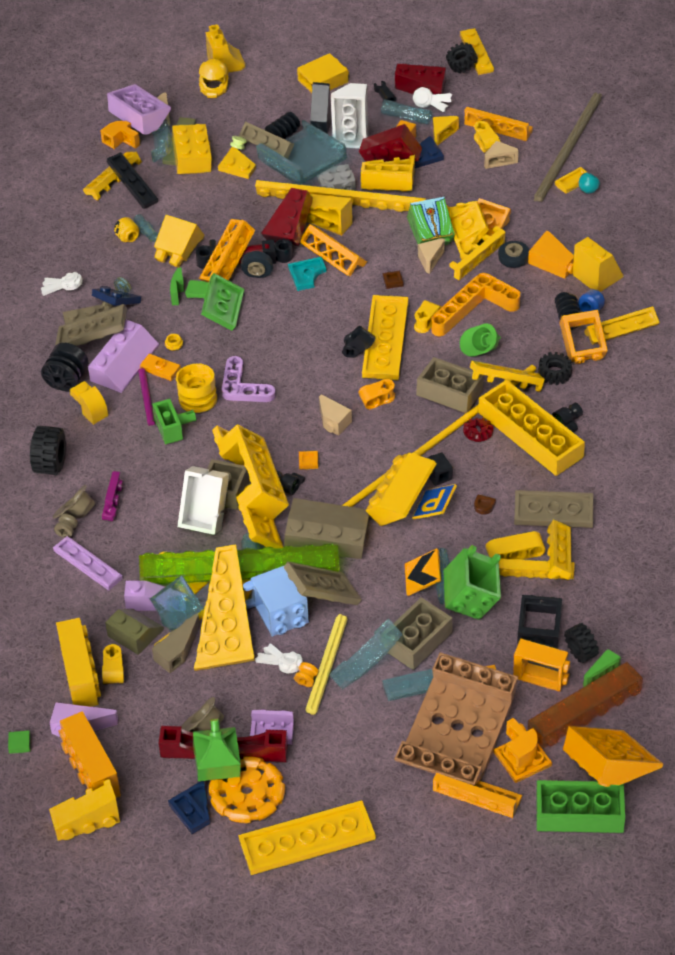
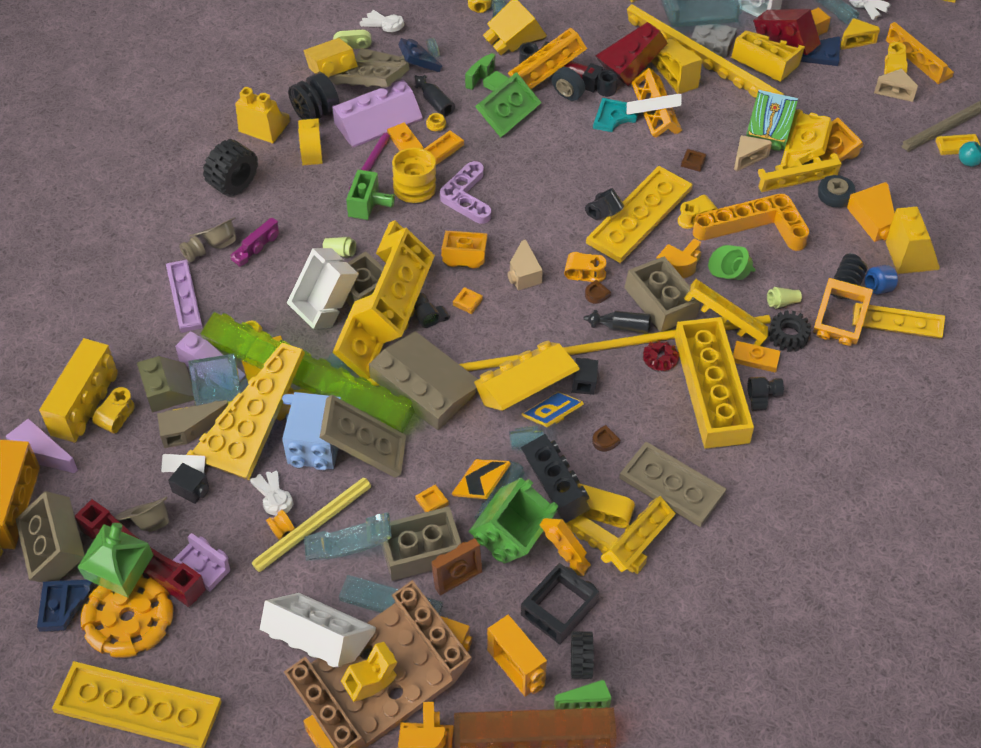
camera: 30 degrees right, 5 degrees up
none -> dark tan brick [15,491,85,583]
none -> white sticker [161,454,205,473]
none -> black brick [168,462,209,504]
none -> yellow hips [235,87,290,143]
none -> white slope [260,593,376,667]
none -> yellow brick [304,38,358,77]
none -> yellowish green cone [323,237,356,258]
none -> yellowish green plate [333,30,372,49]
none -> yellow brick [341,642,397,702]
none -> black wheel [414,75,455,117]
none -> light orange tile [415,484,449,512]
none -> light orange plate [424,130,464,165]
none -> dark orange plate [431,538,482,596]
none -> light orange slope [441,230,487,268]
none -> clear light blue brick [509,425,544,451]
none -> black brick [521,434,590,523]
none -> light orange hinge [540,518,591,576]
none -> black wheel [583,310,651,334]
none -> reddish brown tile [585,280,611,304]
none -> white sticker [627,94,681,114]
none -> light orange brick [656,238,702,279]
none -> light orange plate [733,341,781,373]
none -> yellowish green cone [767,287,802,309]

